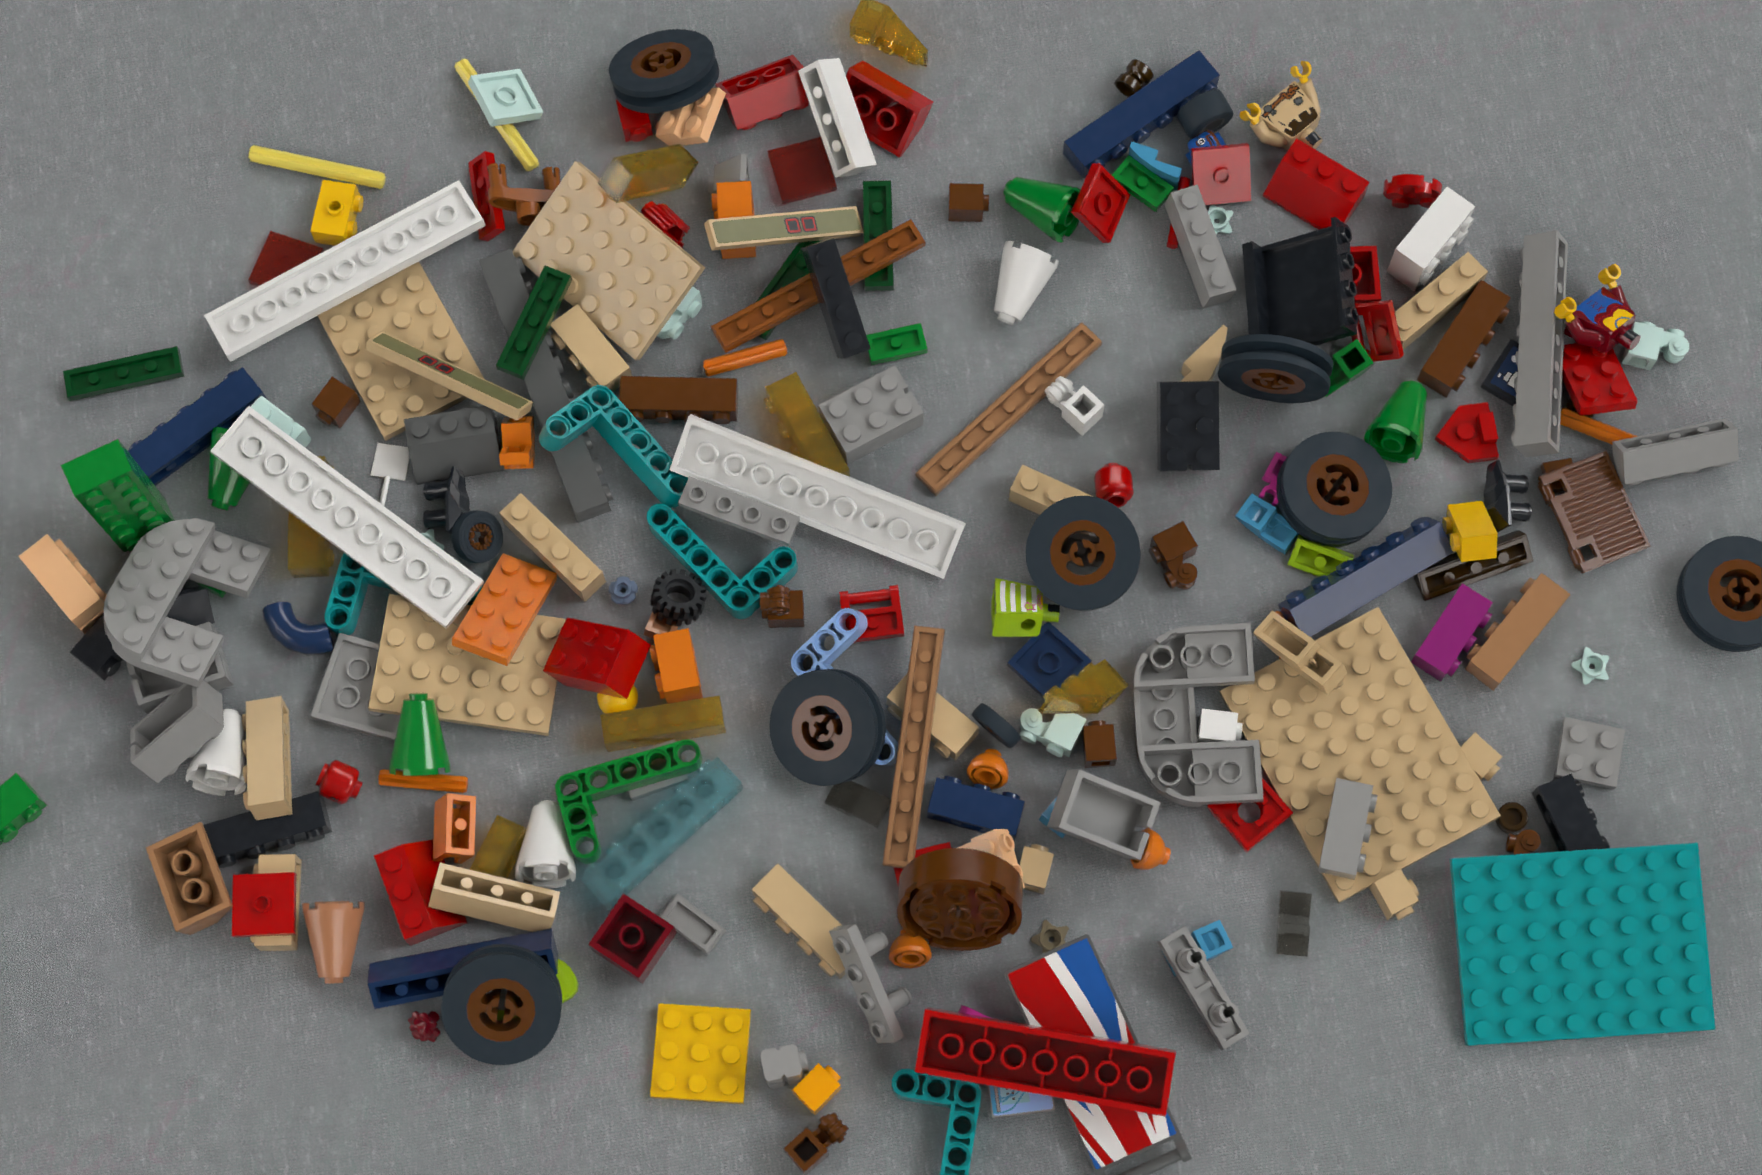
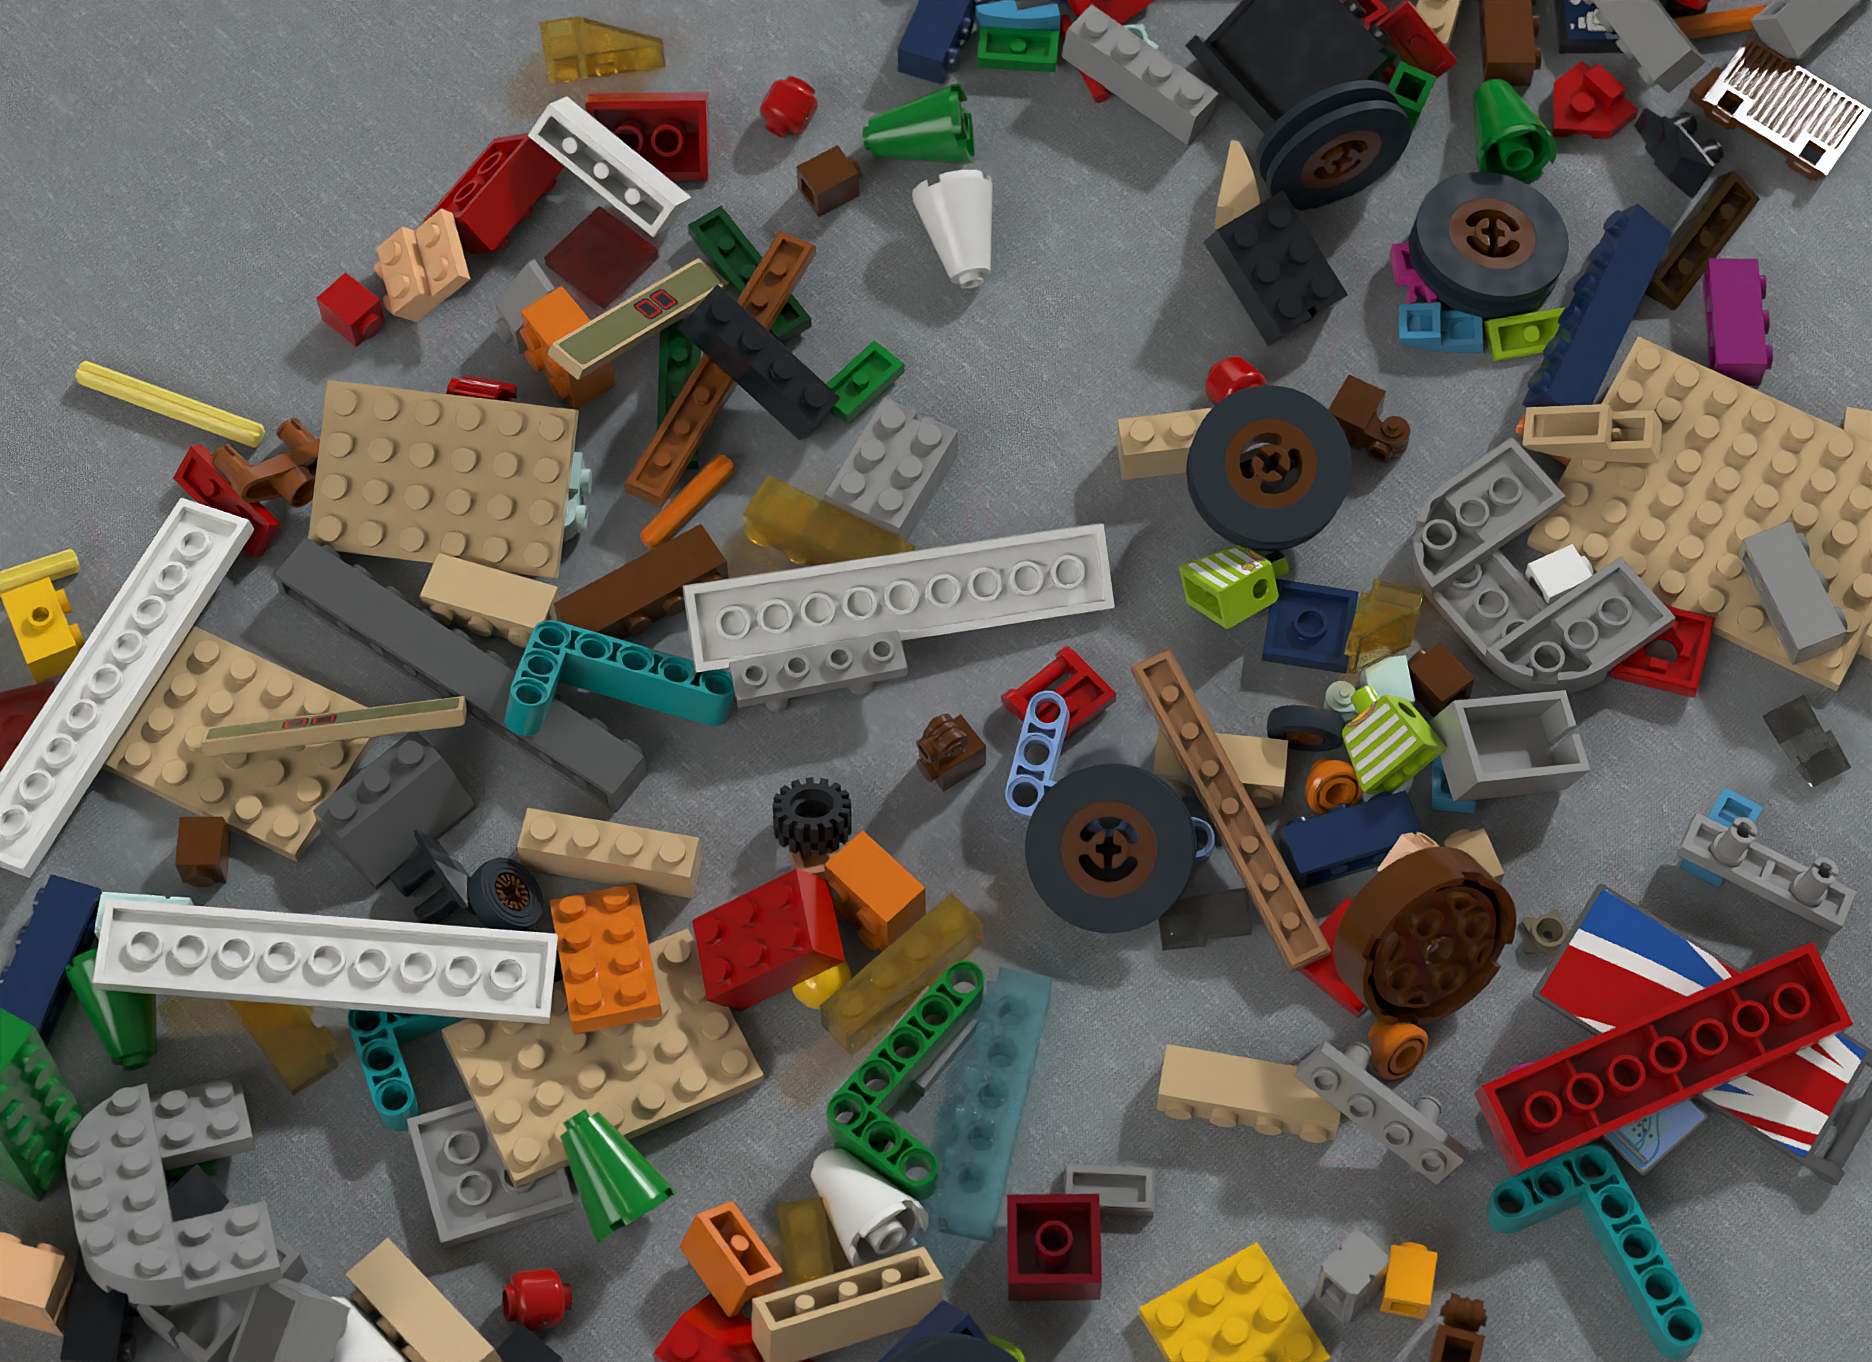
camera: 35 degrees left, 10 degrees down
dark blue cylinder [262,602,334,655] -> none
white piece [371,443,410,506] -> none
orange axle [378,769,468,793] -> none
light aqua plate [468,69,543,127] -> none
dark green plate [496,265,572,380] -> none
orange brick [499,416,535,469] -> none
clear yellow brick [597,144,699,203] -> none
sand blue plate [608,576,638,605] -> none
black wheel [609,29,719,113] -> none
teal beam [646,503,798,619] -> none
medium nougat tile [915,322,1102,496] -> none
white brick [1044,376,1105,436] -> none
red plate [1071,163,1131,243] -> none
orange brick [1131,828,1171,870] -> none
yellow brick [1442,501,1498,562] -> none
medium nougat brick [1465,573,1571,691] -> none
none -> red head [759,76,818,138]
none -> lime torso [1342,686,1447,795]

